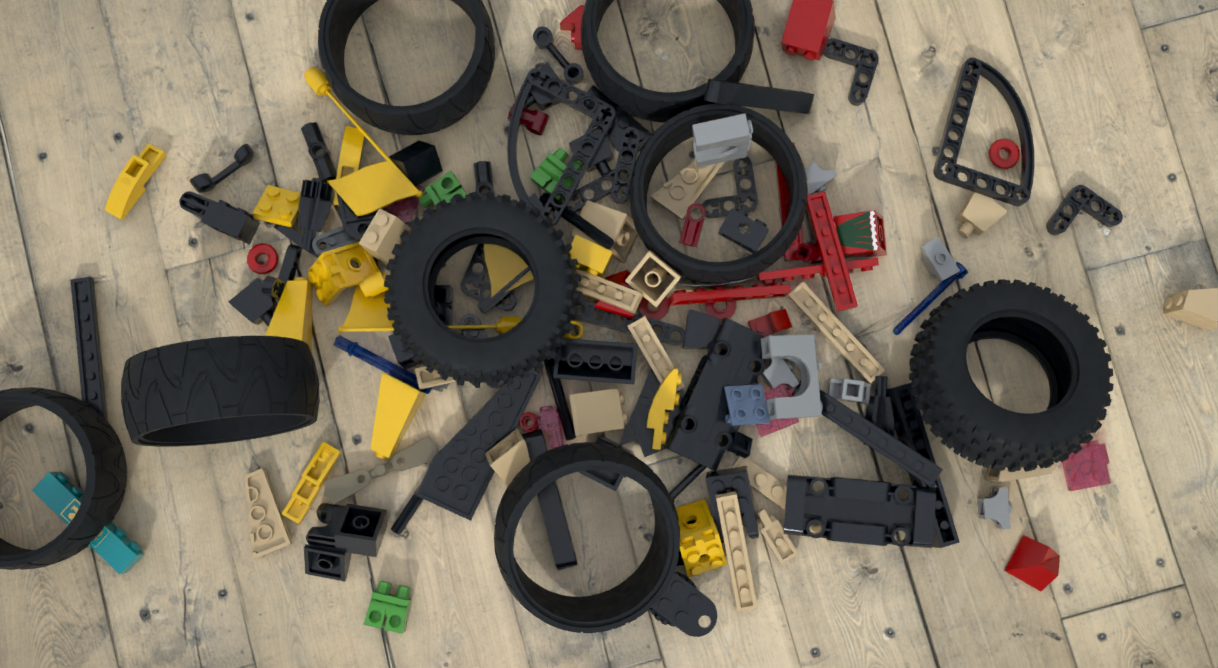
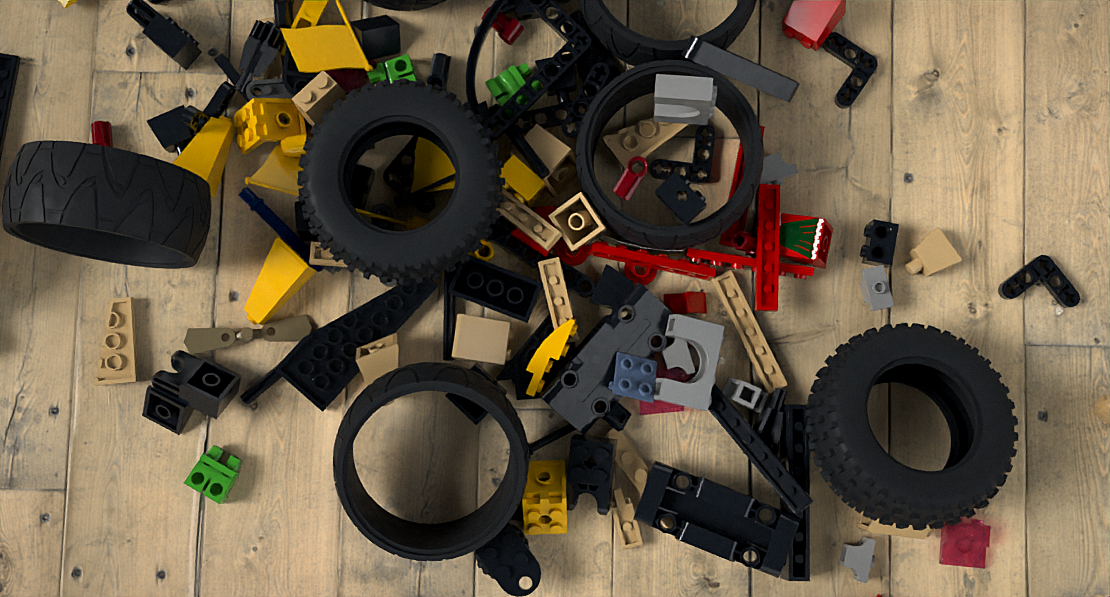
camera: 15 degrees right, 0 degrees up
red piece [247,244,278,274] -> none
yellow plate [252,185,301,228] -> none
yellow slope [281,442,341,525] -> none
red plate [519,412,539,432] -> none
black beam [522,429,578,571] -> none
clear pink plate [537,405,564,448] -> none
tan plate [715,491,758,612] -> none
clear blue piece [893,262,968,335] -> none
black beam [933,58,1034,207] -> none
red piece [989,139,1020,169] -> none
none -> dark red piece [91,121,113,147]
none -> black brick [860,219,899,268]

